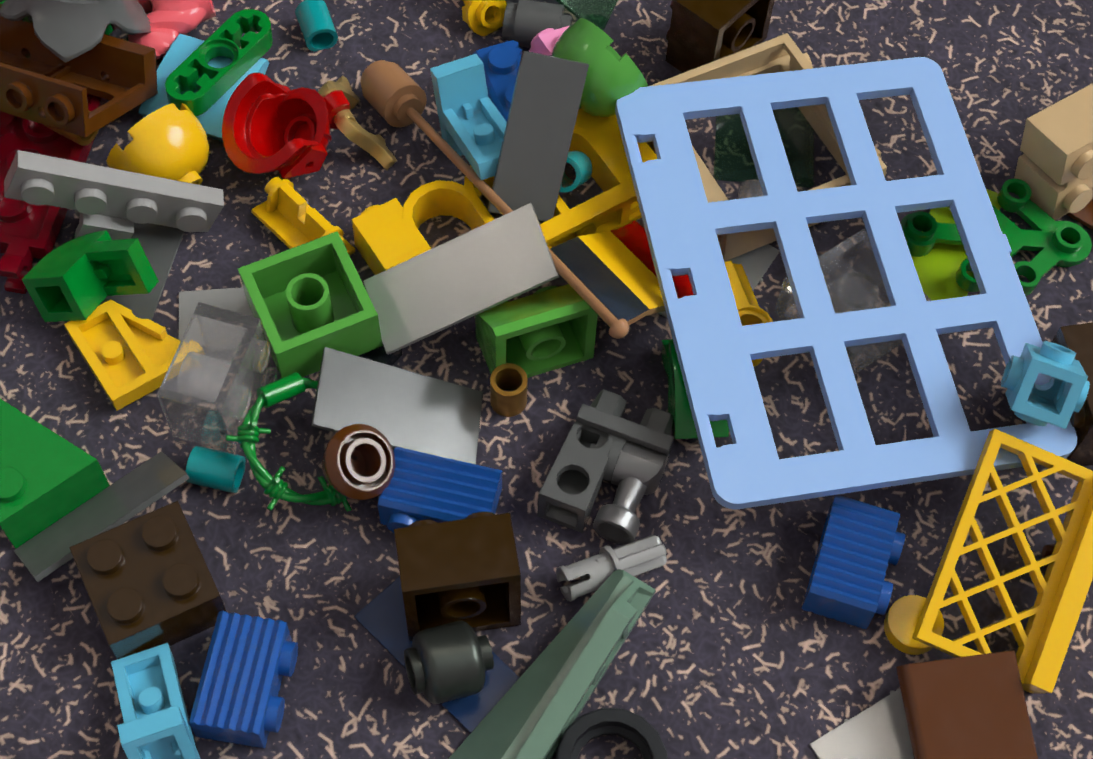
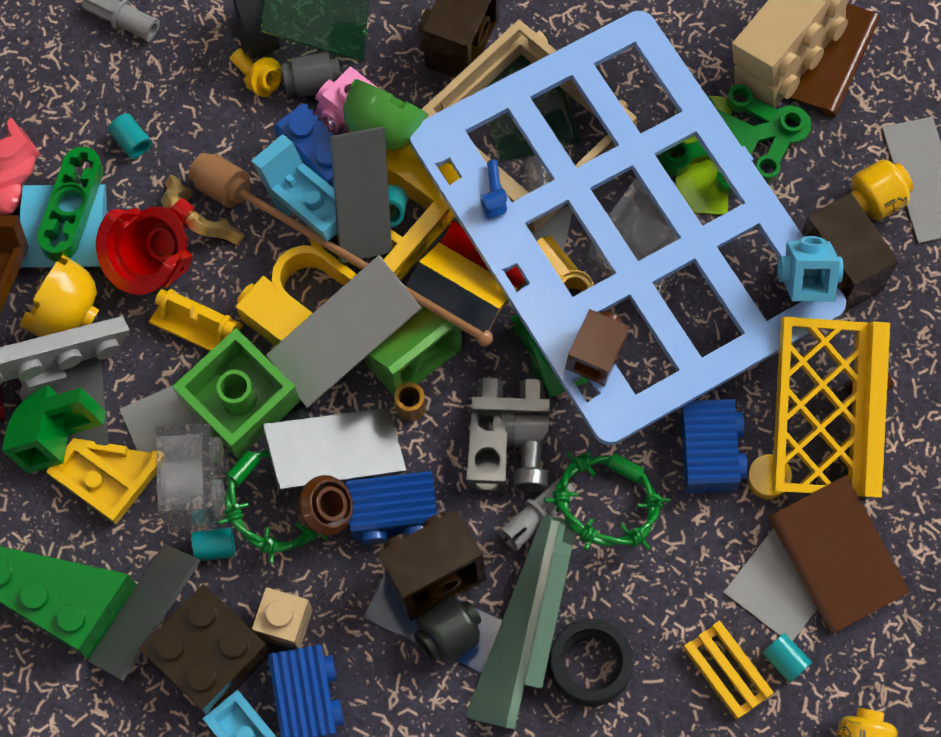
camera: 15 degrees left, 10 degrees up
none -> tan brick [252,587,313,650]
none -> blue hand [480,160,507,219]
none -> green piece [544,451,670,551]
none -> reddish brown brick [565,309,630,386]

